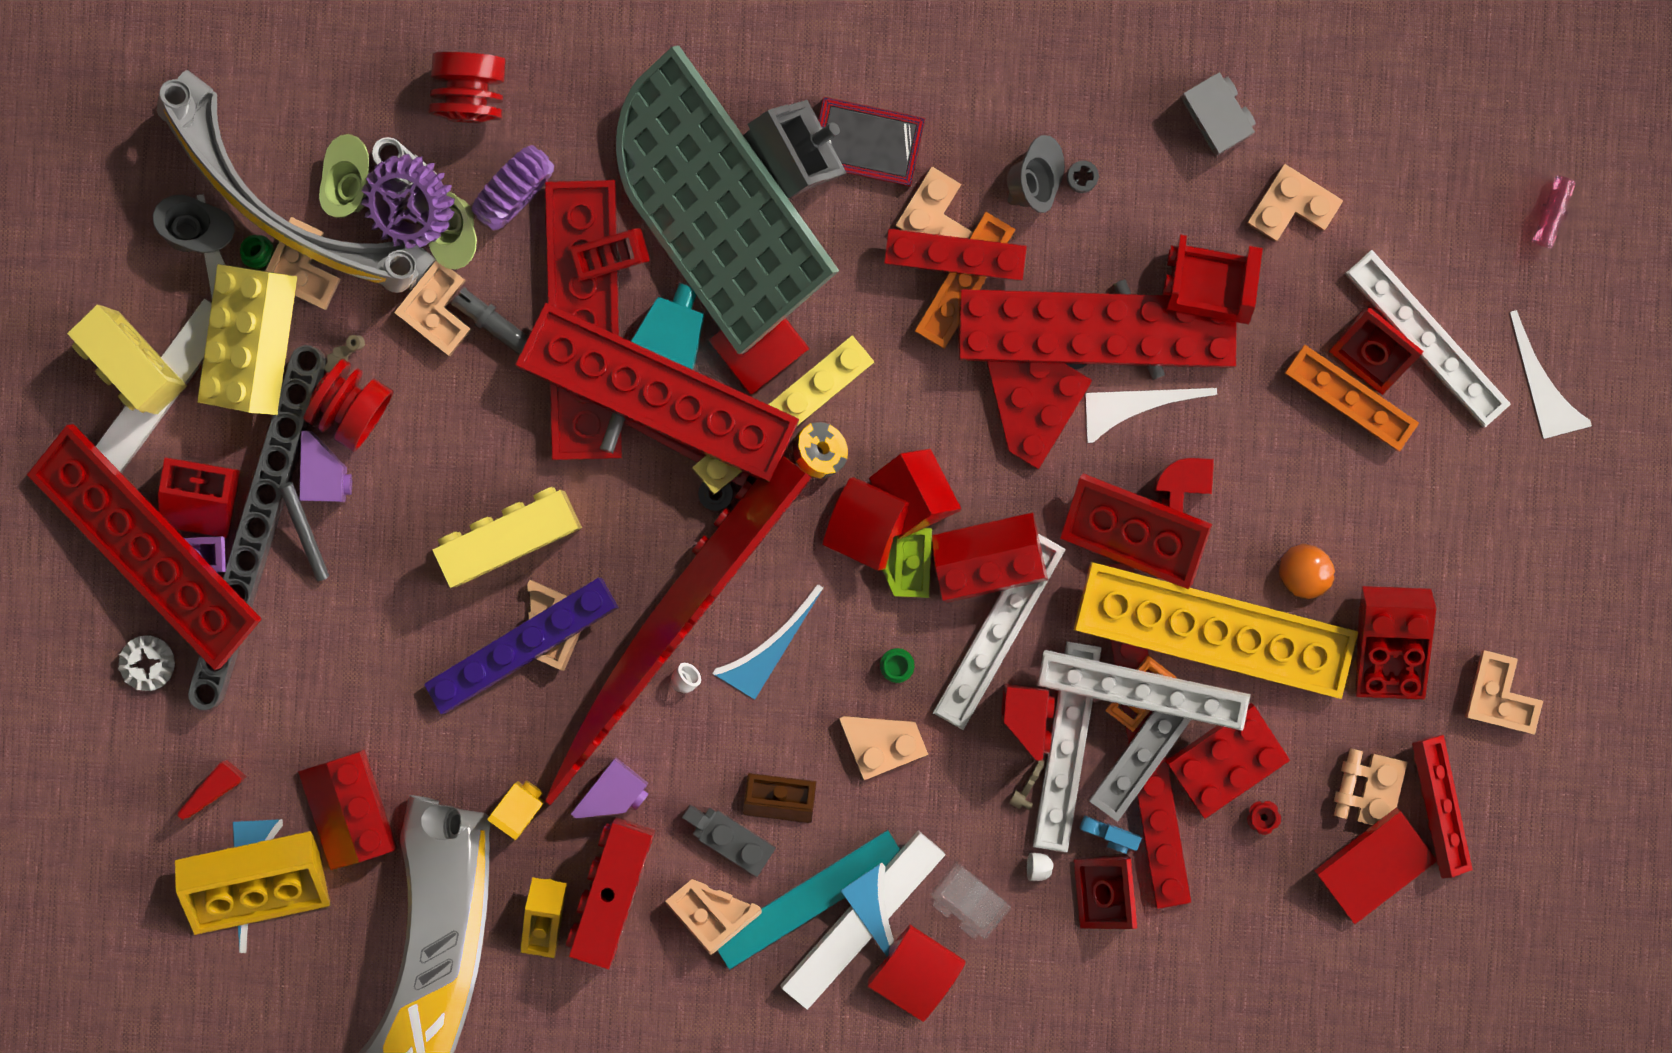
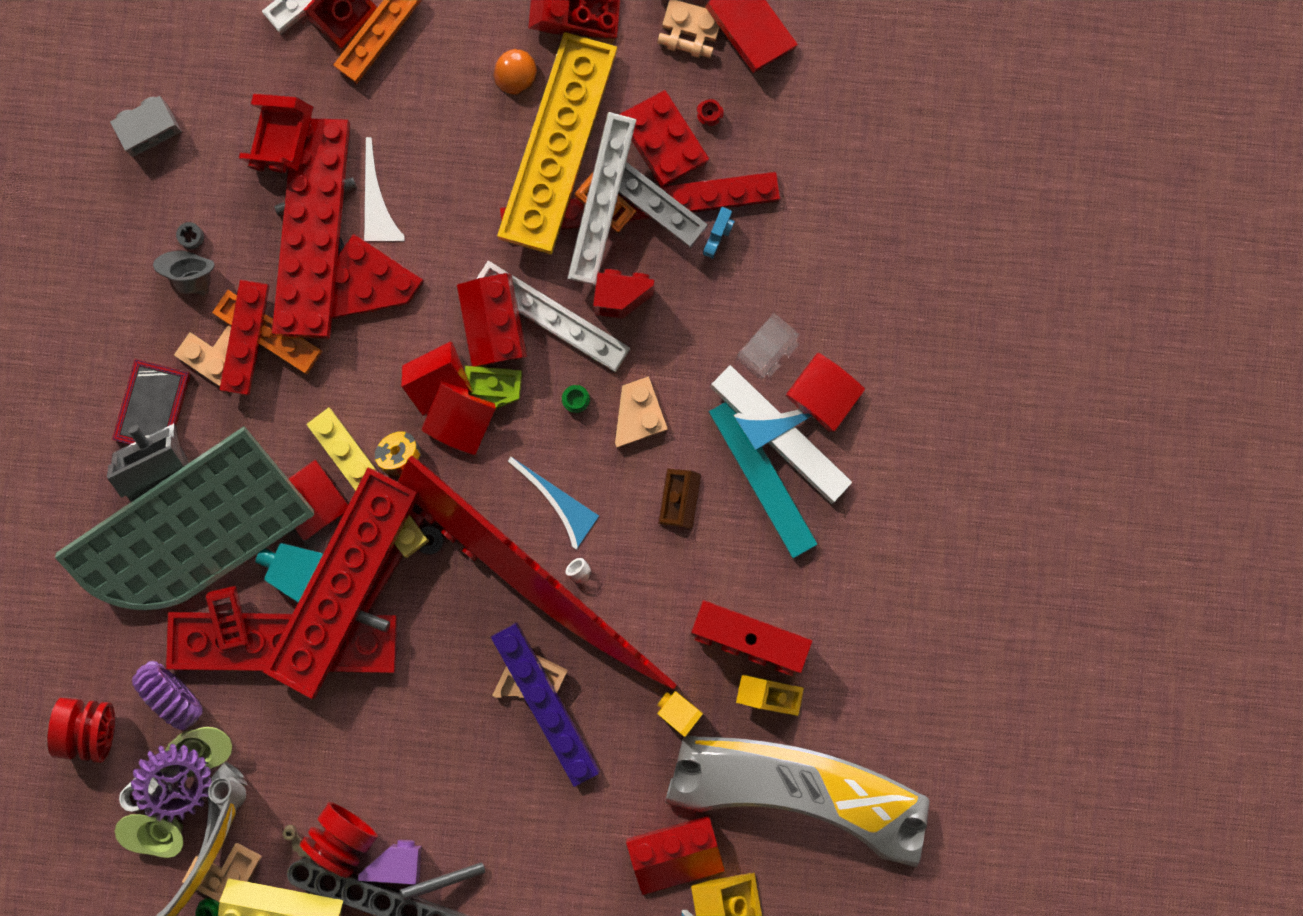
camera: 80 degrees left, 5 degrees down
light nougat plate [394,260,472,356] -> none
light yellow brick [432,487,582,588] -> none
dark grey pin [451,287,529,355] -> none
medium lavender slope [571,758,648,819] -> none
light nougat wing [666,879,762,955] -> none
dark grey hinge [682,805,776,877] -> none
dark tan piece [1009,756,1047,810] -> none
white hinge [1027,853,1054,881] -> none
white tile [1033,641,1101,853] -> none
red plate [1060,473,1213,590] -> none
red slope [1074,854,1137,929] -> none
red brick [1153,458,1214,512] -> none
light nougat plate [1246,164,1343,242] -> none

